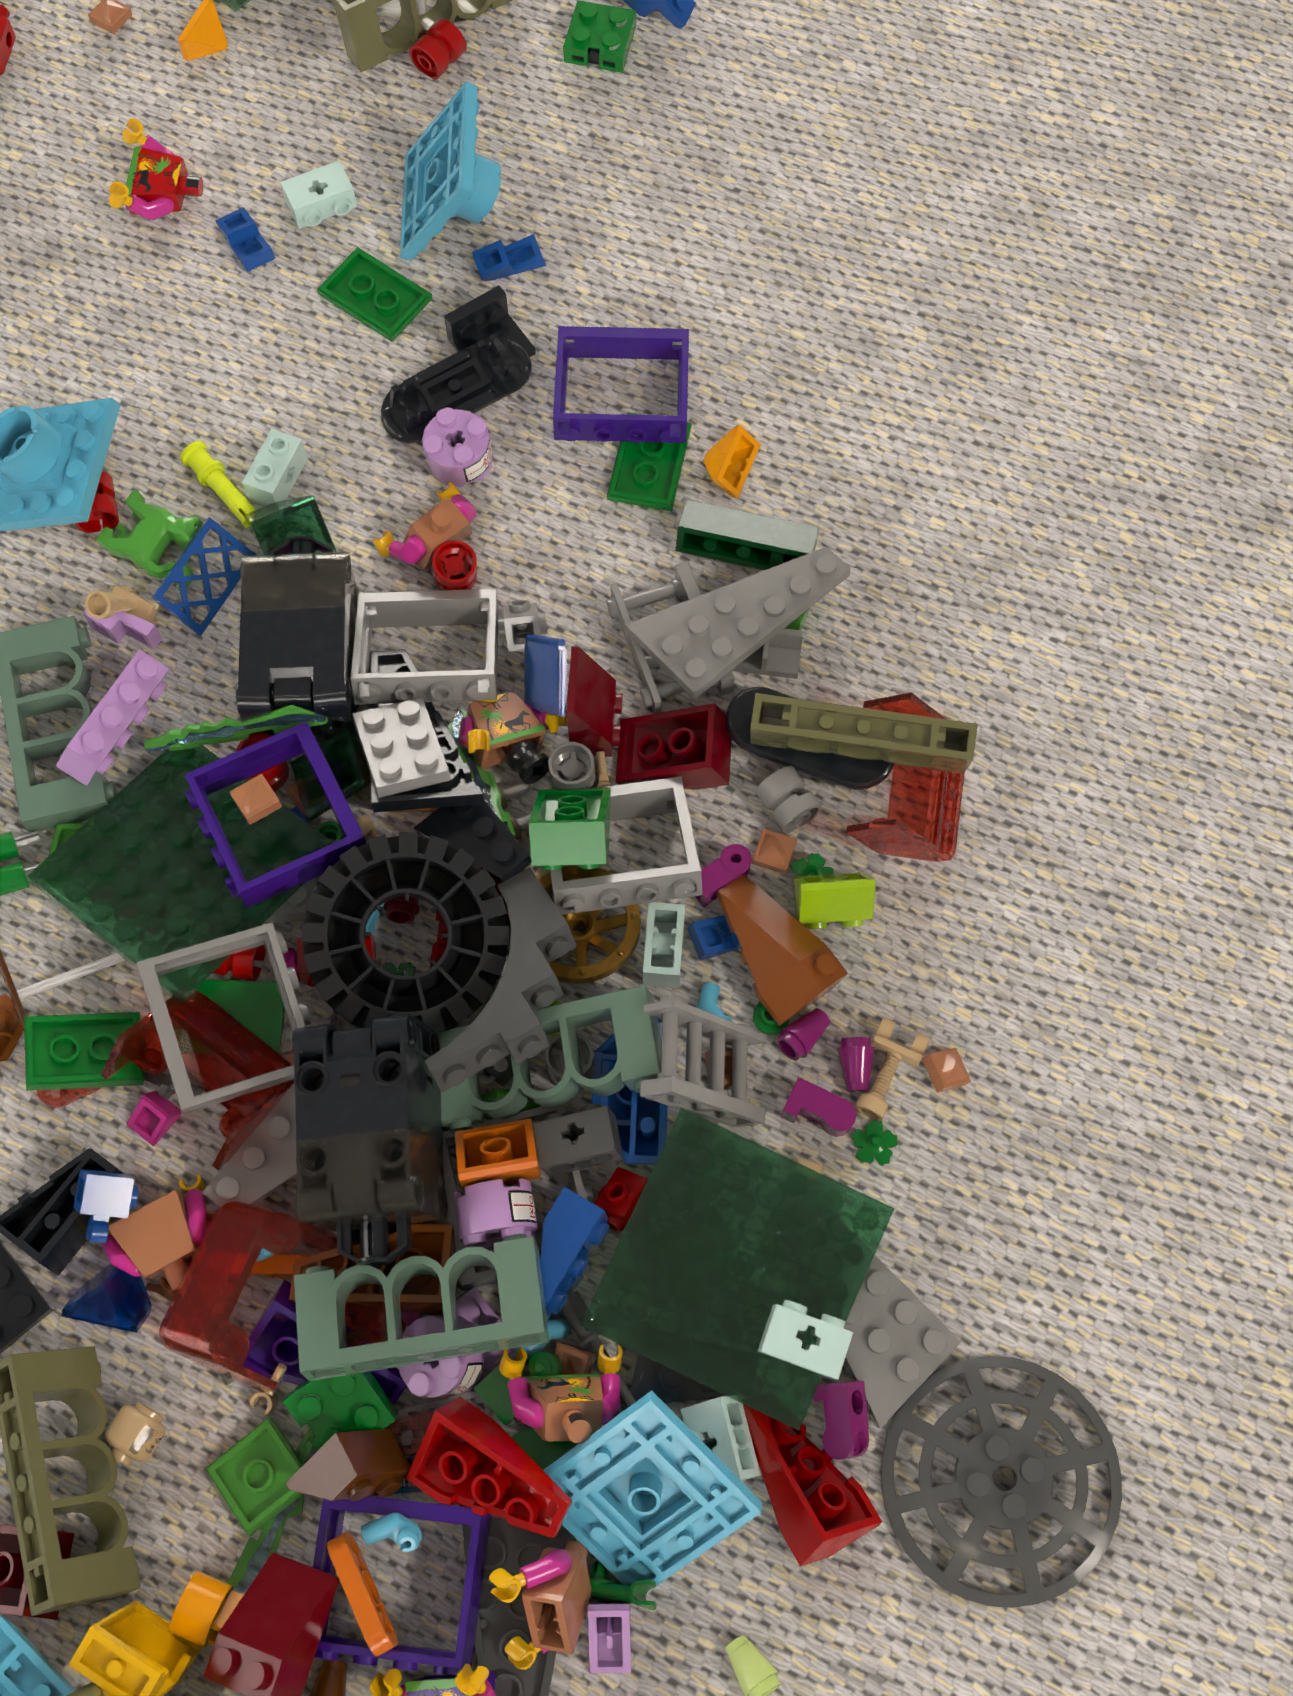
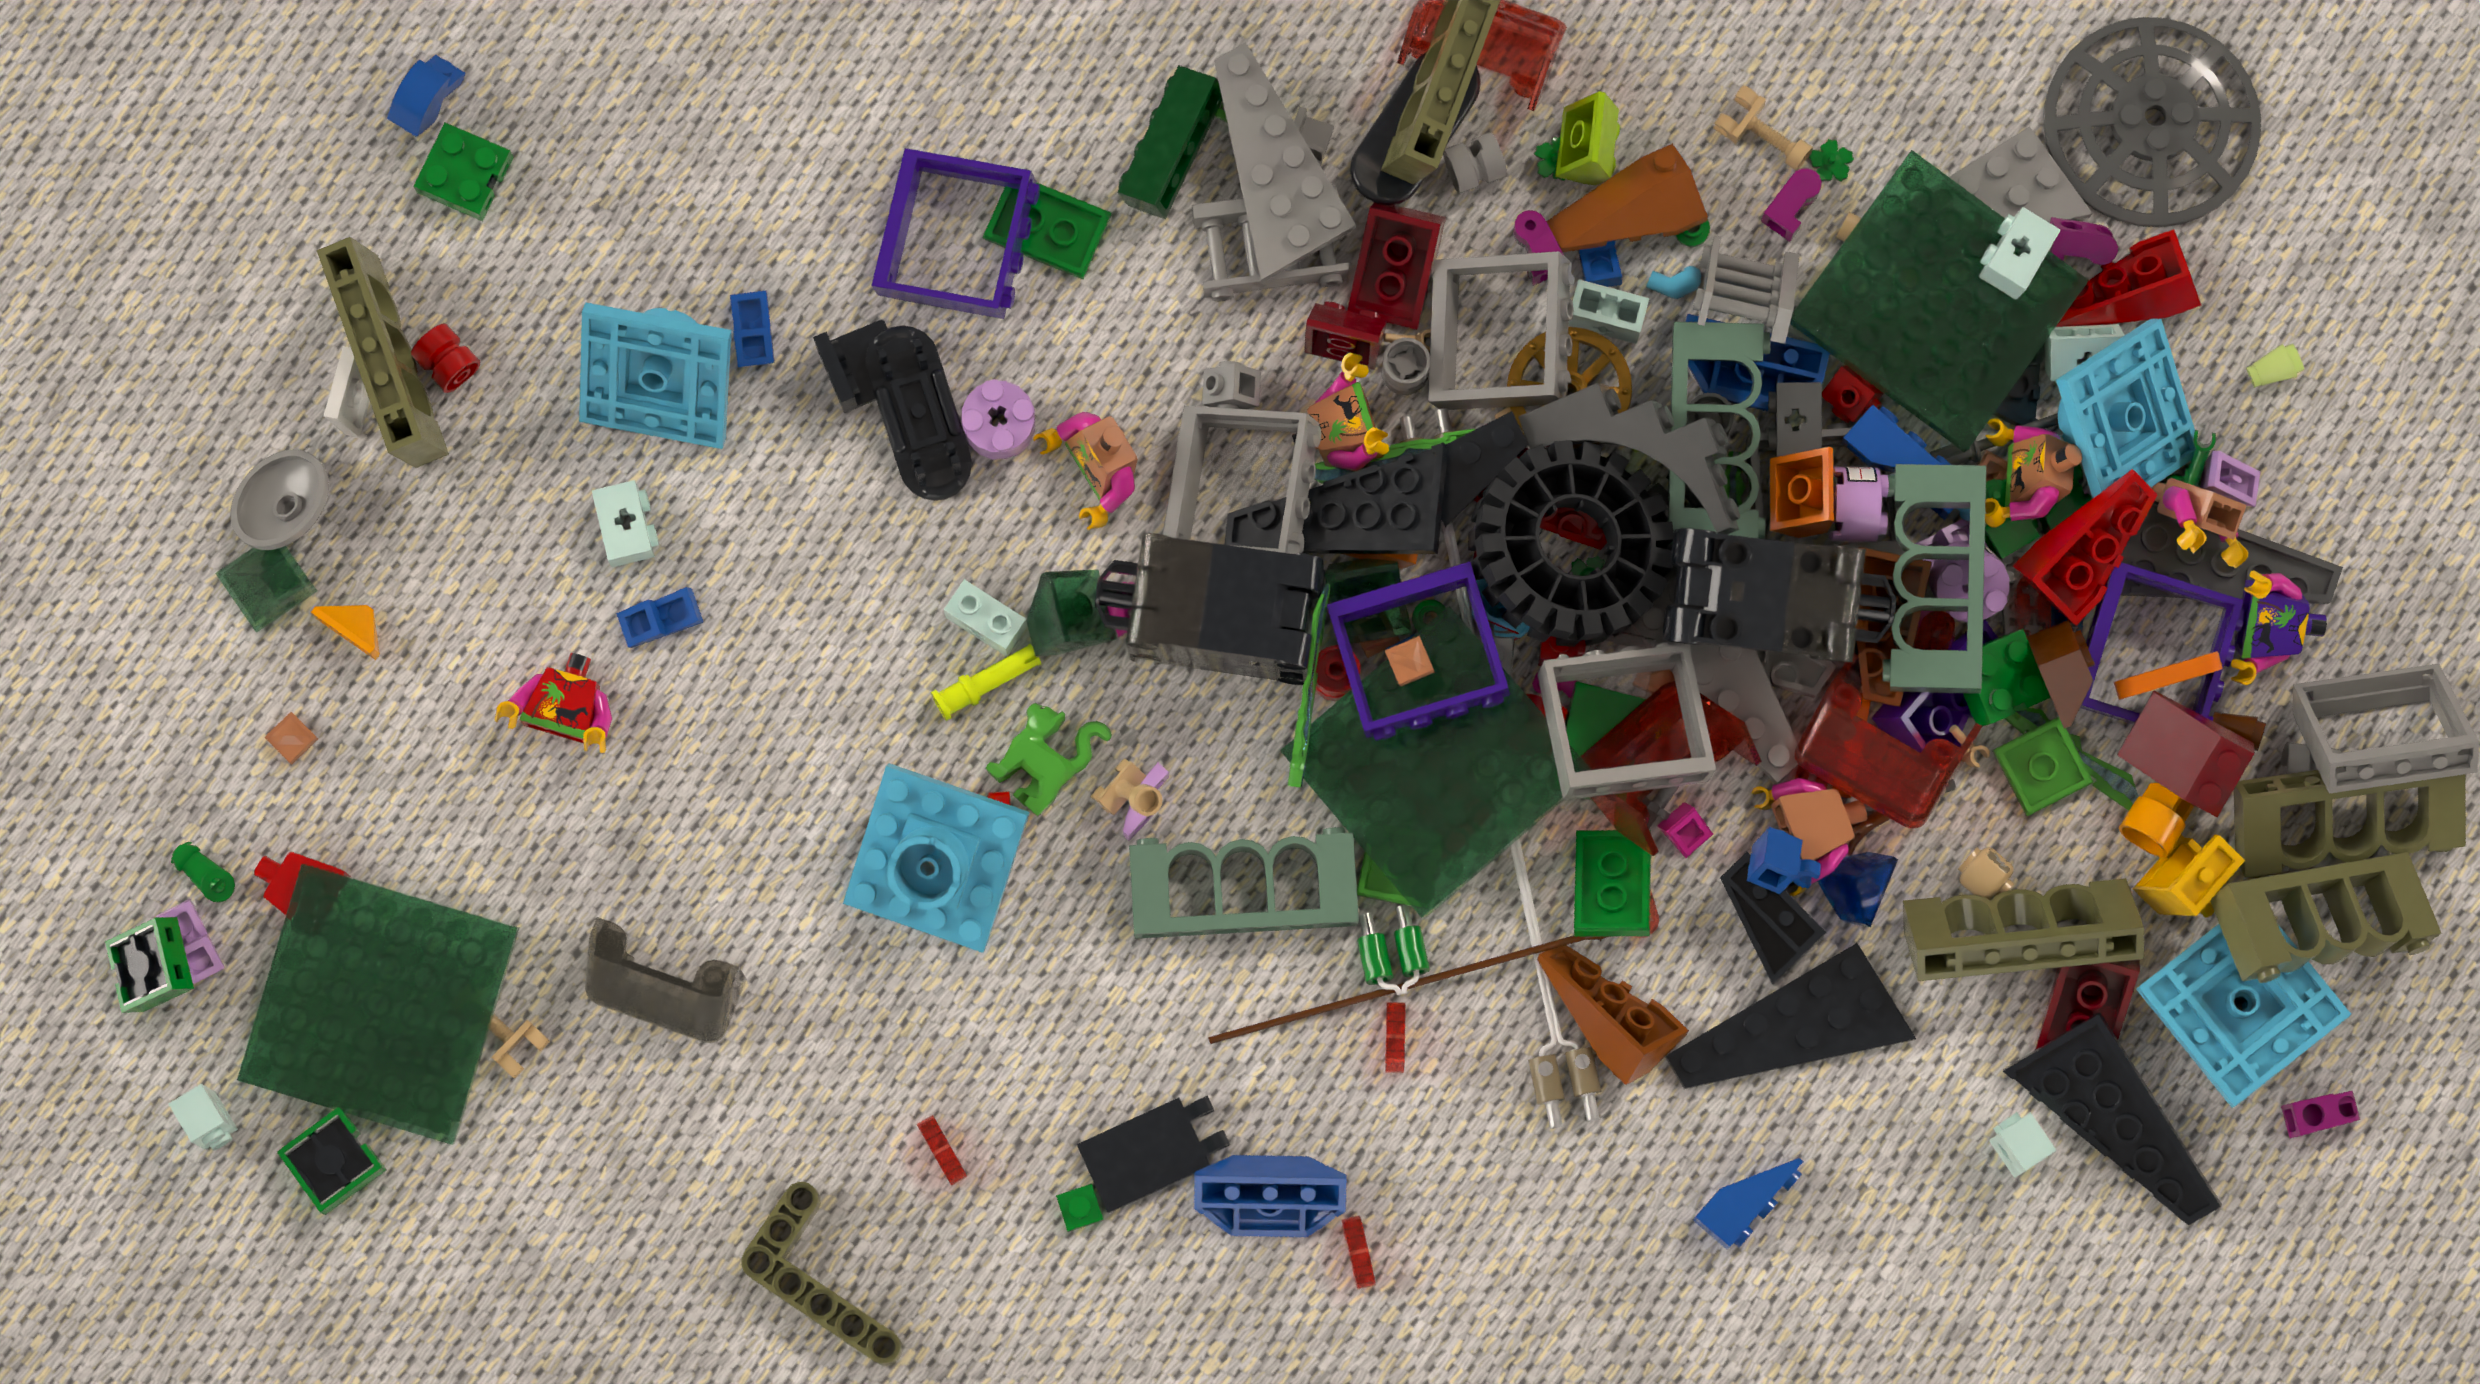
camera: 80 degrees left, 10 degrees up
lavender brick [56,649,169,786] -> none
blue window [152,517,257,636] -> none
green tile [317,247,433,342] -> none
plate [352,697,450,798] -> none
medium azure arm [361,1512,422,1552] -> none
red wheel [432,540,477,591] -> none
black wheel [506,739,549,785] -> none
blue window [524,634,567,717] -> none
slope [529,788,611,870] -> none
light orange slope [703,425,761,498] -> none
nougat tile [752,829,797,874] -> none
magenta cone [776,1008,831,1061] -> none
magenta cone [837,1037,875,1092] -> none
nougat tile [922,1048,971,1093] -> none

